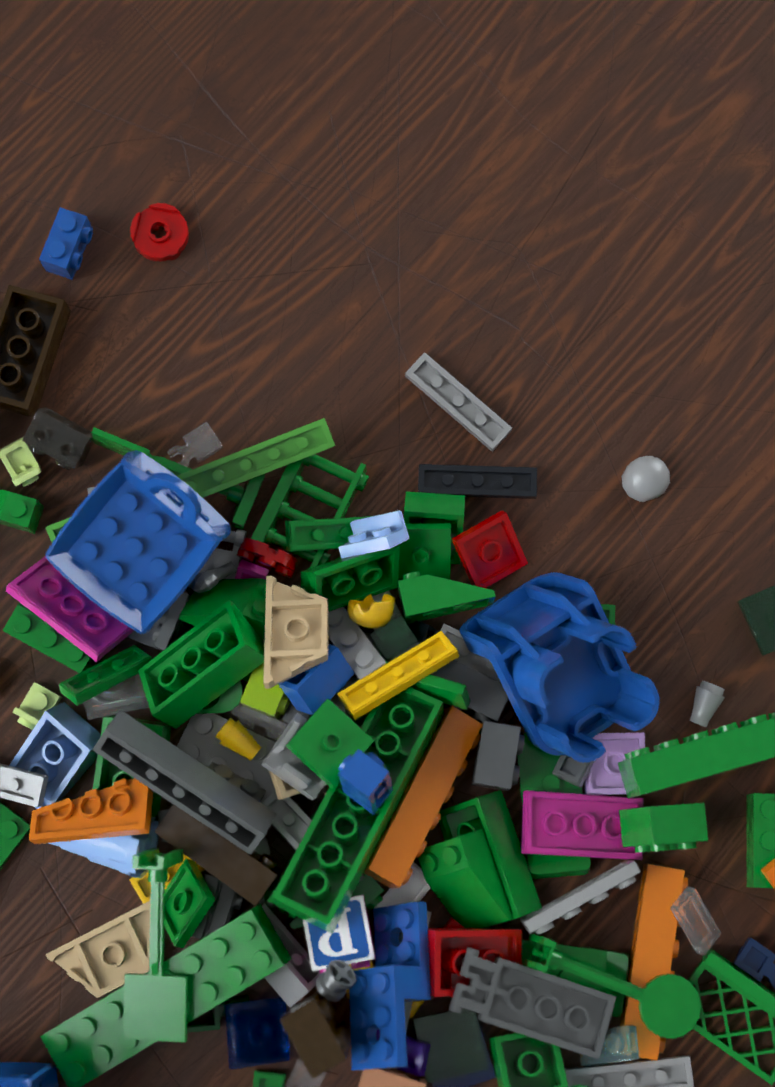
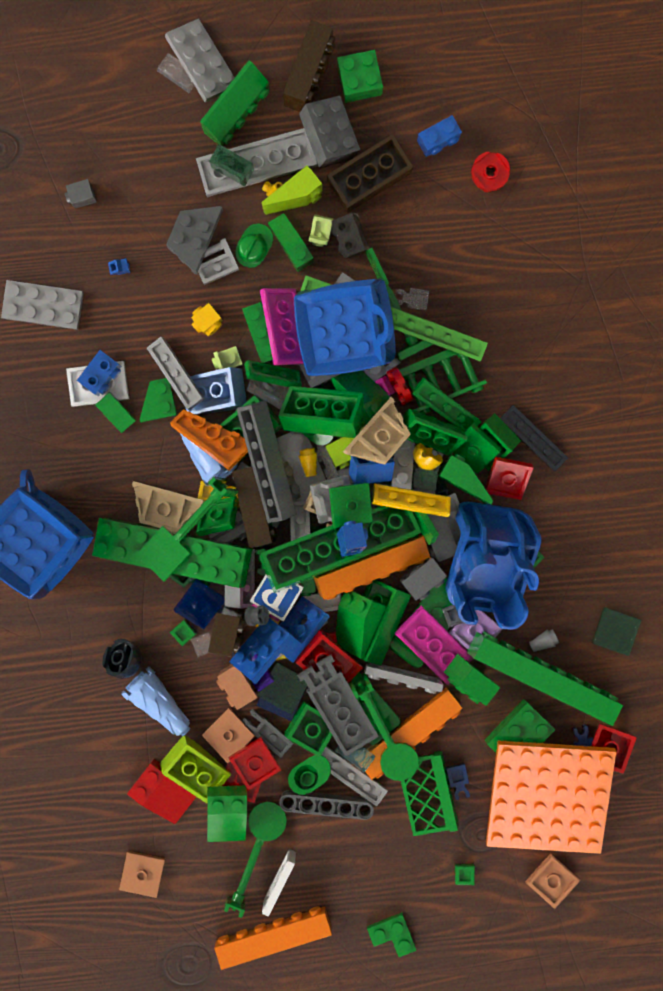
camera: 40 degrees right, 10 degrees up
dark grey rock [188,562,236,594] -> none
light blue bracket [338,510,410,558] -> none
light grey plate [405,352,512,452] -> none
light grey hair [622,456,670,502] -> none
clear tile [670,887,721,955] -> none

